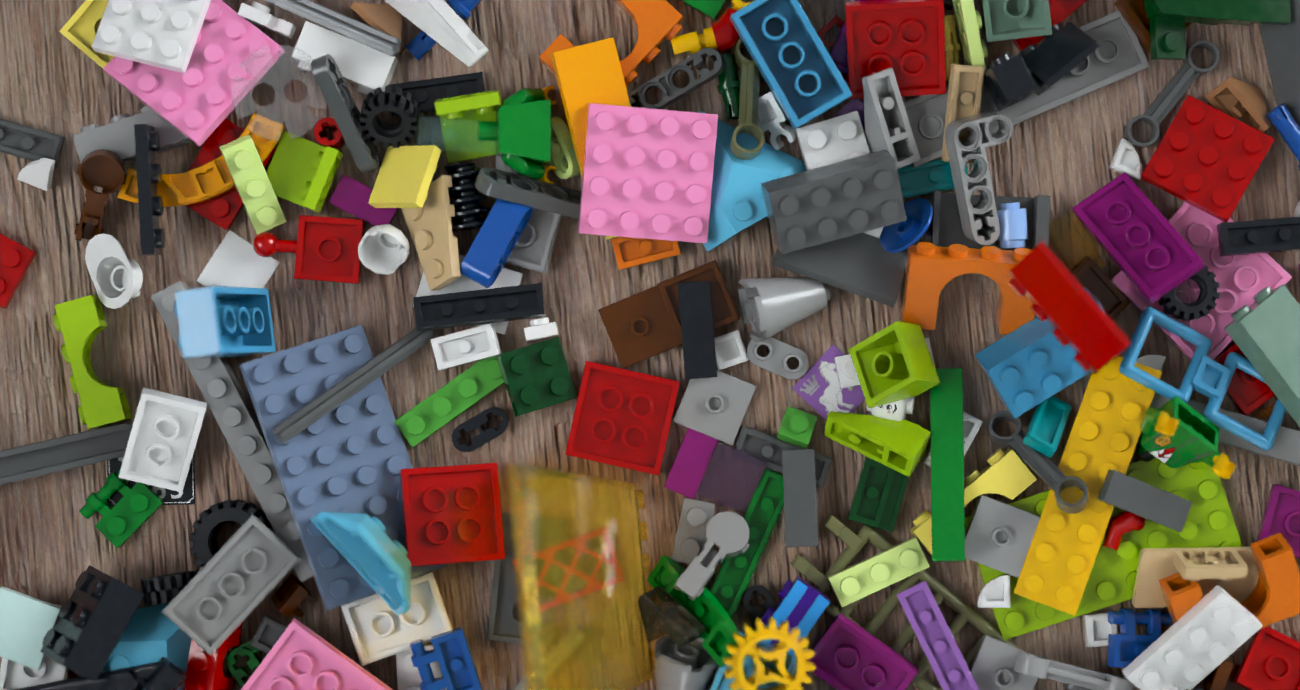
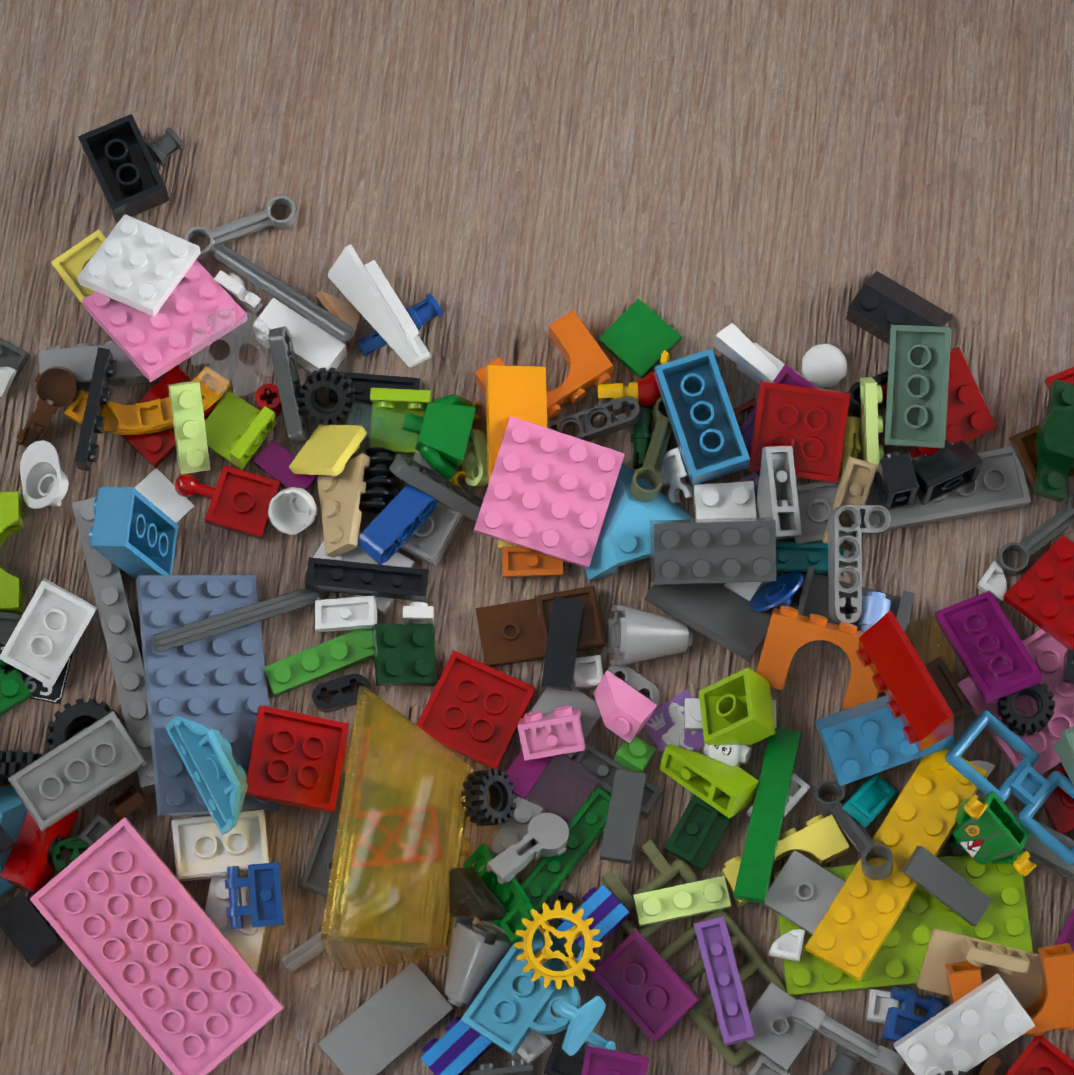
camera: 10 degrees right, 15 degrees down
red arm [1102,511,1145,551] -> none
none -> black tyre [461,769,517,826]
none -> bright pink bracket [517,705,586,761]
none -> bright pink slope [593,670,657,743]

